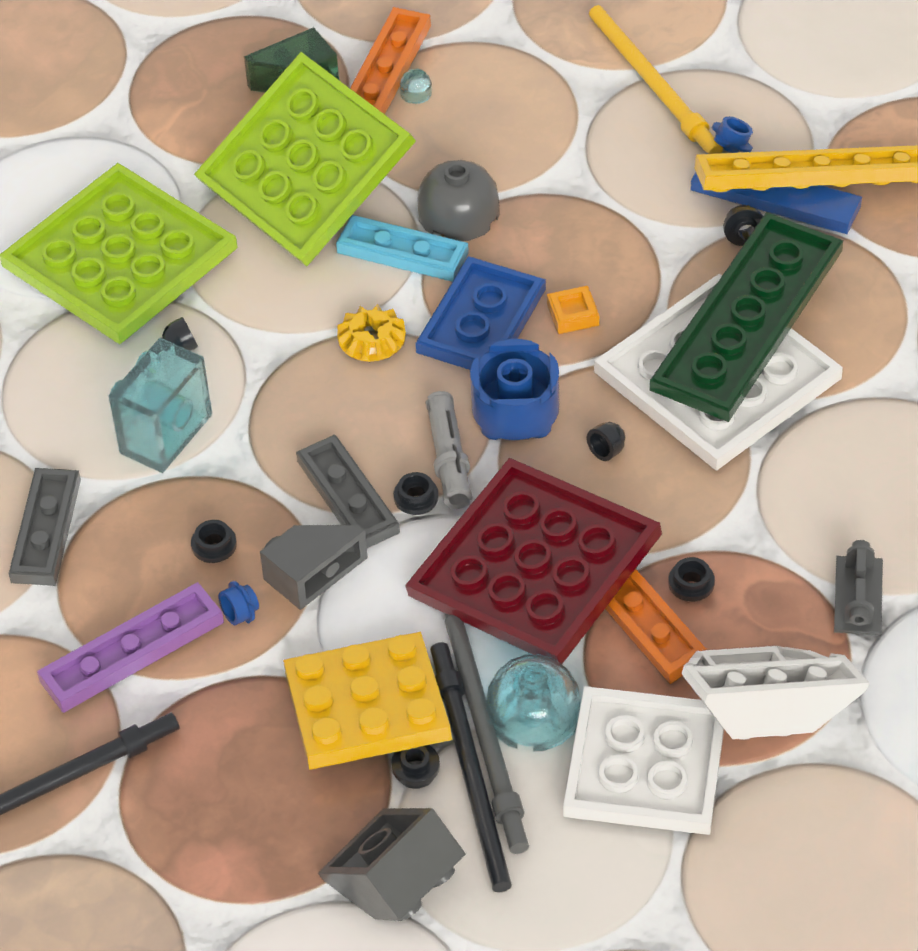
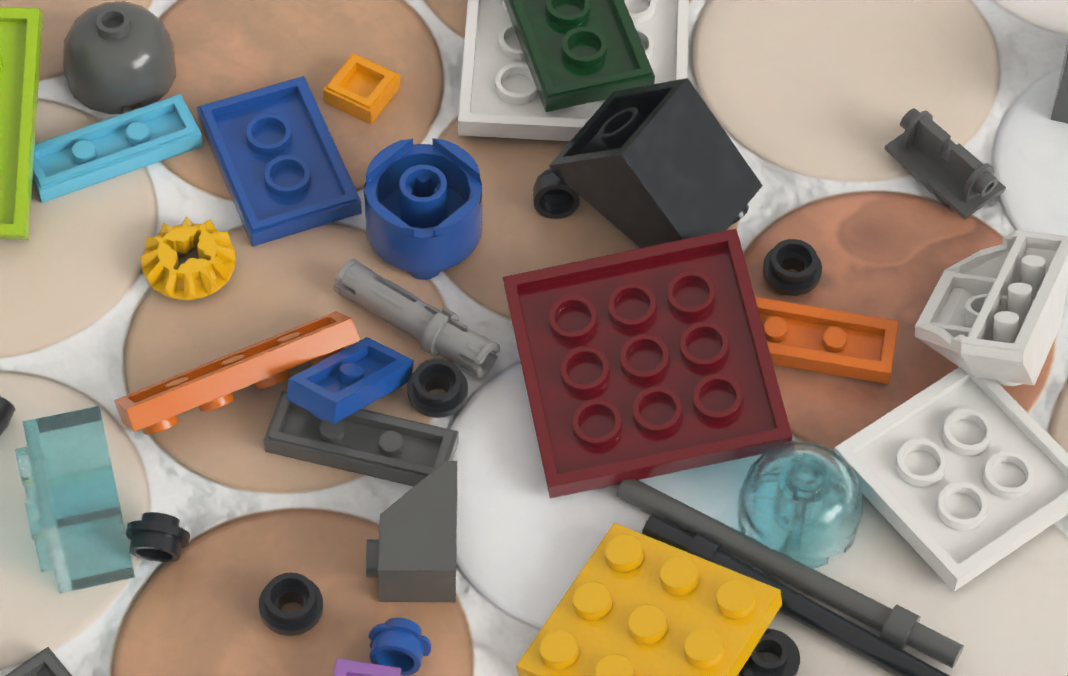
camera: 50 degrees left, 5 degrees up
none -> orange plate [114,311,360,435]
none -> black plate [126,512,190,562]
none -> blue plate [287,337,414,424]
none -> black slope [549,78,763,248]

